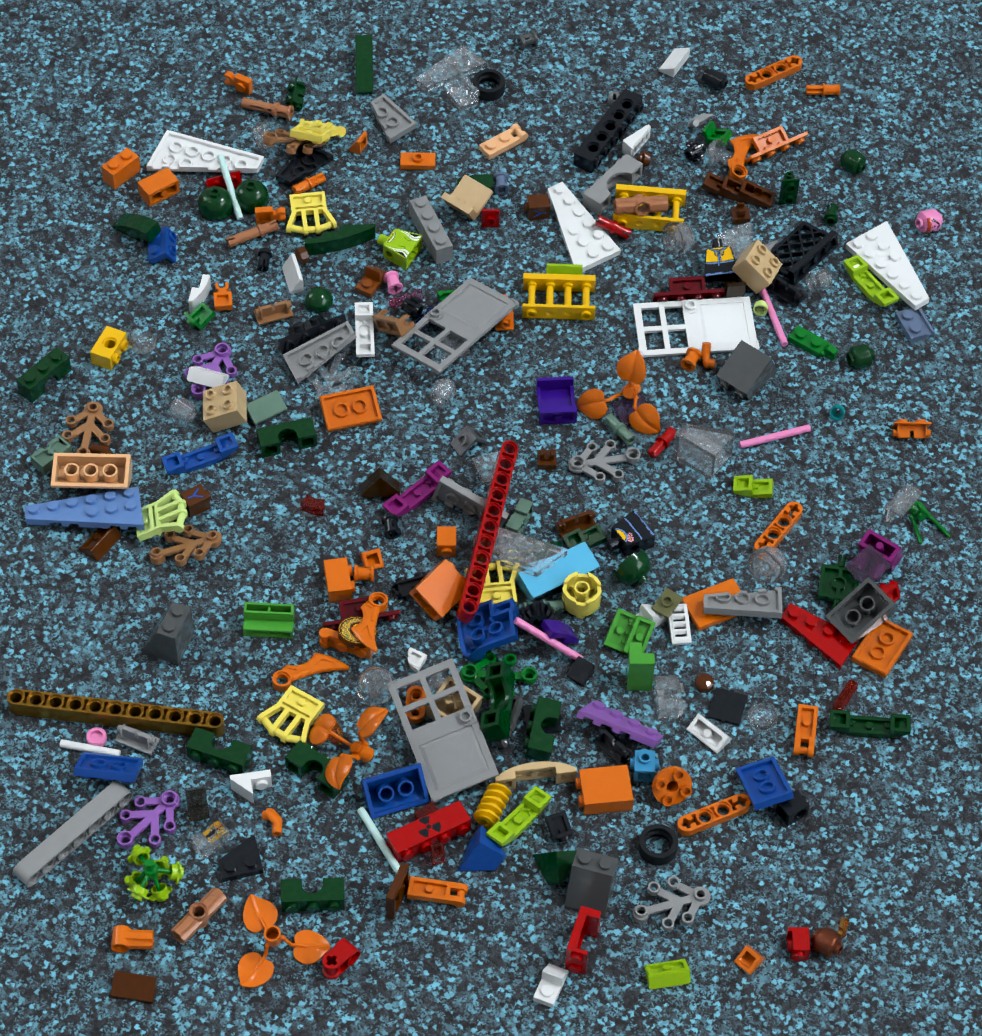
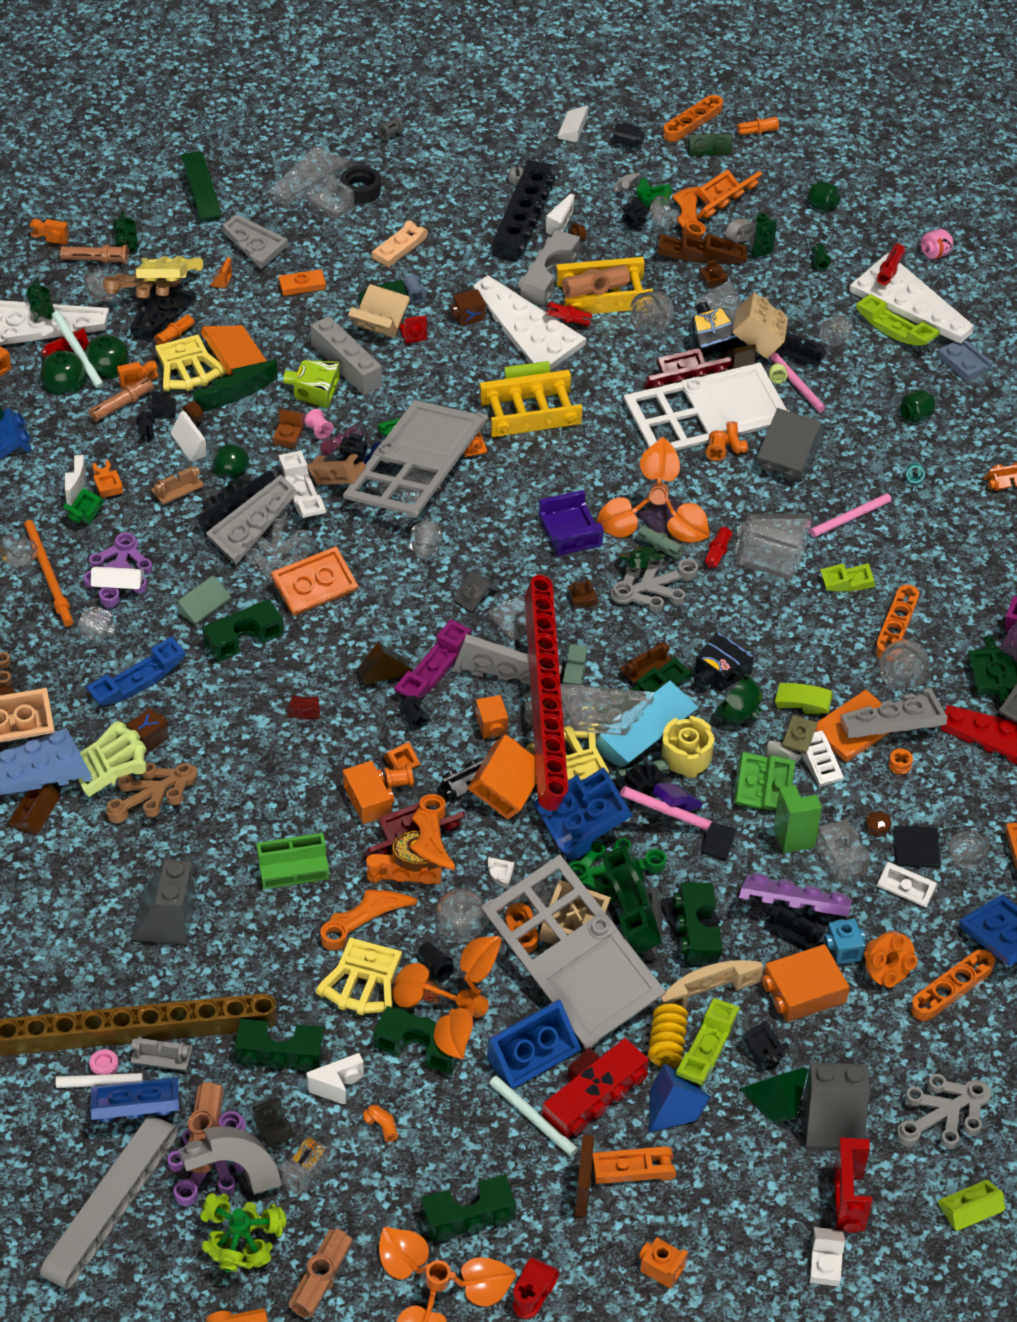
camera: 15 degrees left, 5 degrees down
tan brick [203,381,247,433] -> none
black wing [218,835,263,882] -> none
clear red piece [429,843,446,865] -> none
black tyre [638,824,678,866] -> none
black fence [770,221,838,286] -> none
green hinge [788,325,838,361] -> none
none -> orange bar [24,520,73,627]
none -> dark green hinge [26,278,55,322]
none -> black slope [151,391,176,418]
none -> light grey arch [178,1127,282,1194]
none -> nougat piece [188,1082,224,1173]
none -> orange tile [201,325,266,375]
none -> black cone [418,942,454,981]
none -> dark green plate [618,547,666,568]
none -> orange brick [639,1238,688,1289]
none -> dark green hinge [688,133,732,156]
none -> light grey beam [725,218,756,243]
none -> lime slope [775,683,833,714]
none -> red pin [877,243,905,285]
none -> orange bush [888,749,913,775]

